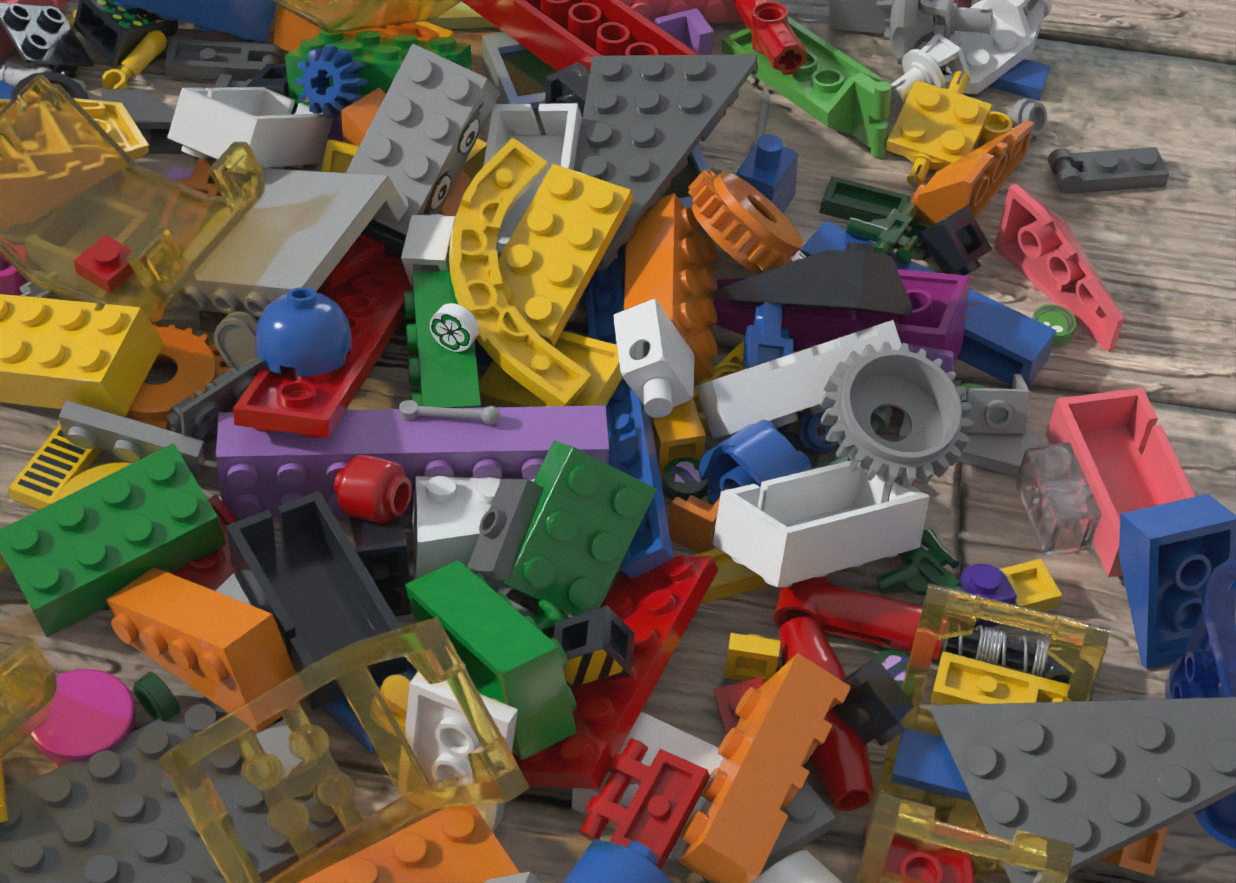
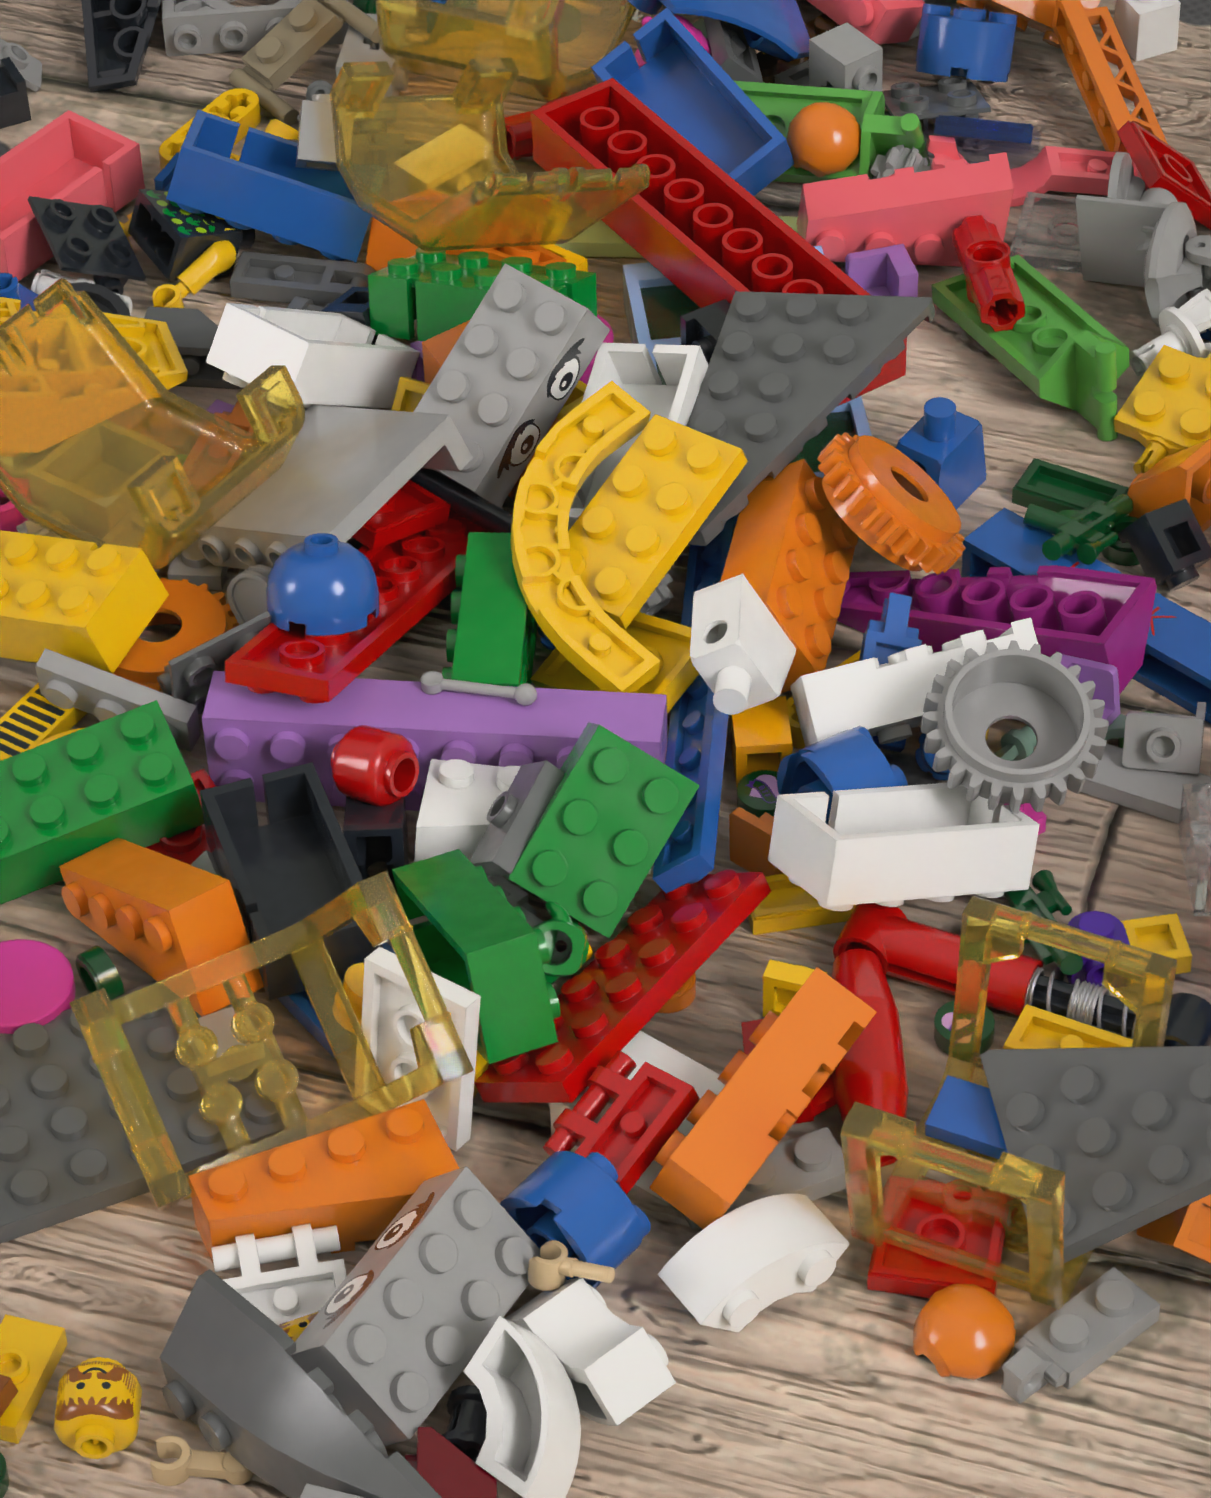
camera: 15 degrees right, 5 degrees down
red plate [74,234,141,293] -> none
blue gear [293,45,369,118] -> none
white brick [401,214,455,285] -> none
white tile [430,303,479,352] -> none
black brick [553,606,635,687] -> none
black wedge [713,242,913,316] -> none
light grey hinge [750,93,770,150] -> none
black brick [832,656,914,746] -> none

